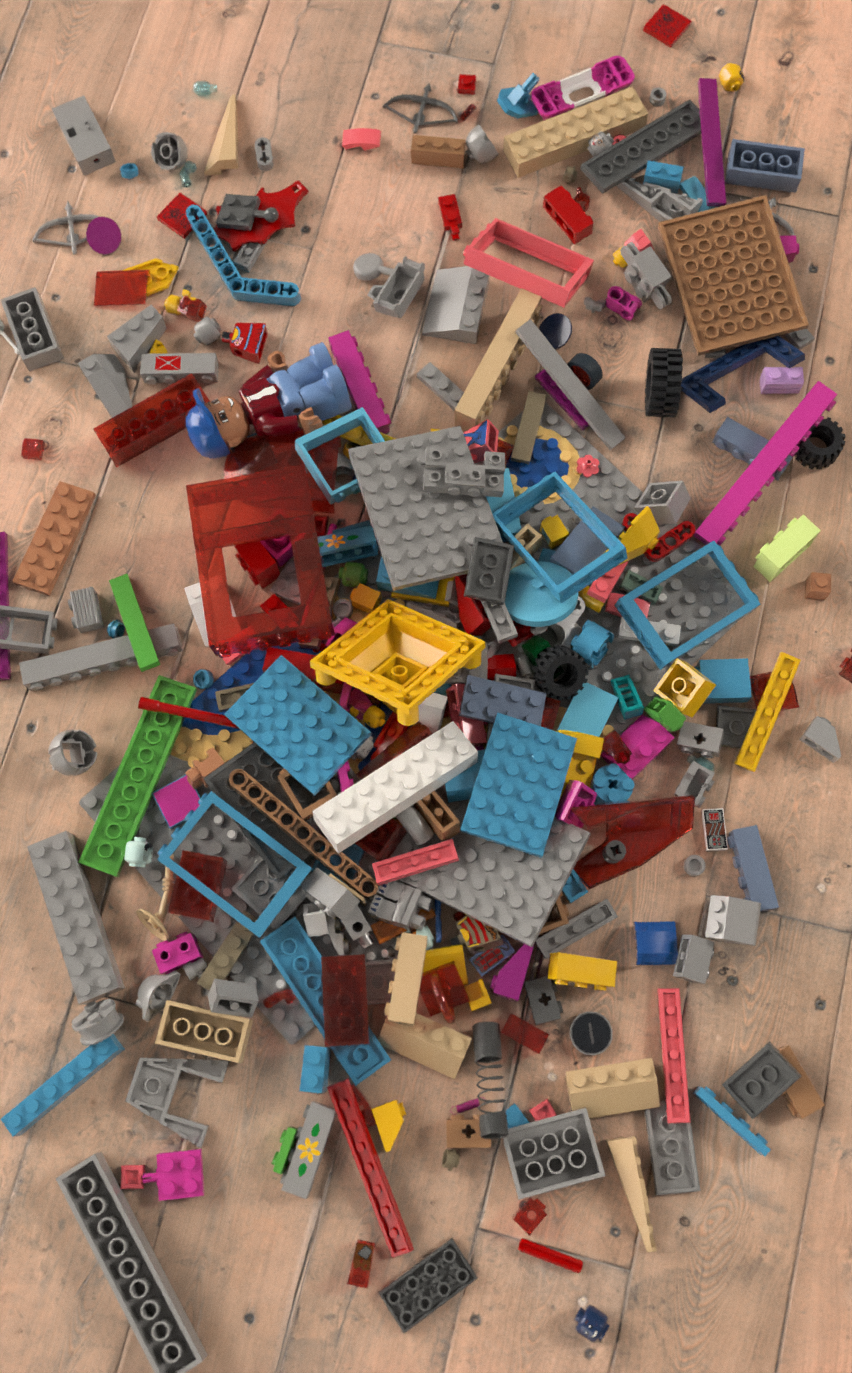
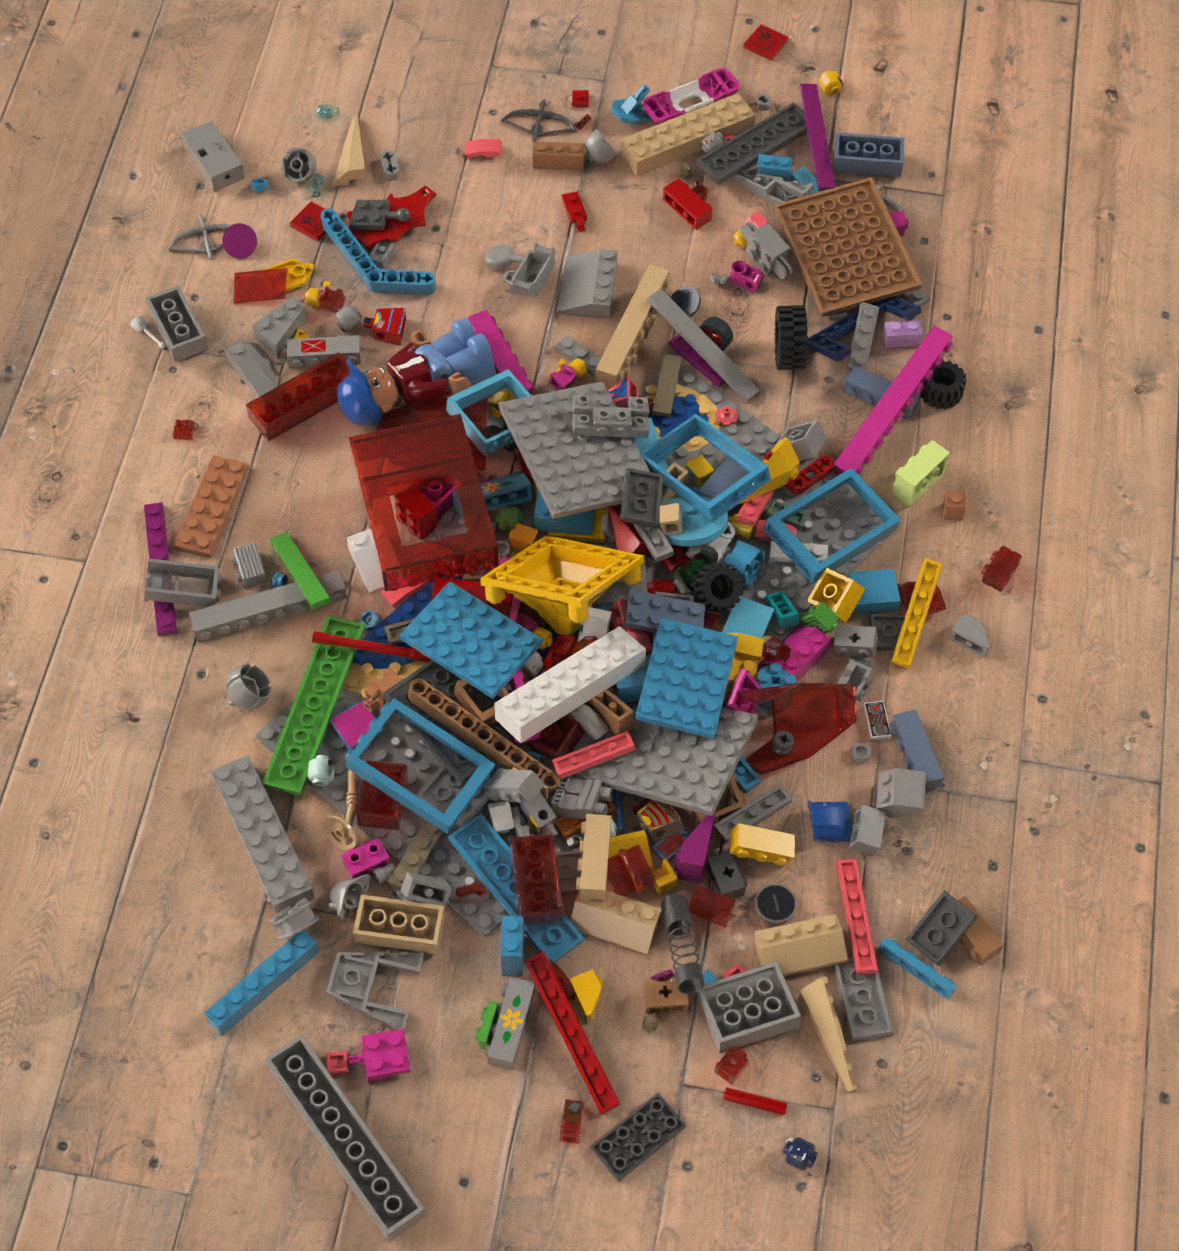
camera: 10 degrees left, 15 degrees down
coral window [463,218,594,308] -> none
none -> dark pink piece [549,359,587,391]
none -> tan brick [660,503,683,536]
none -> light grey plate [847,302,879,370]

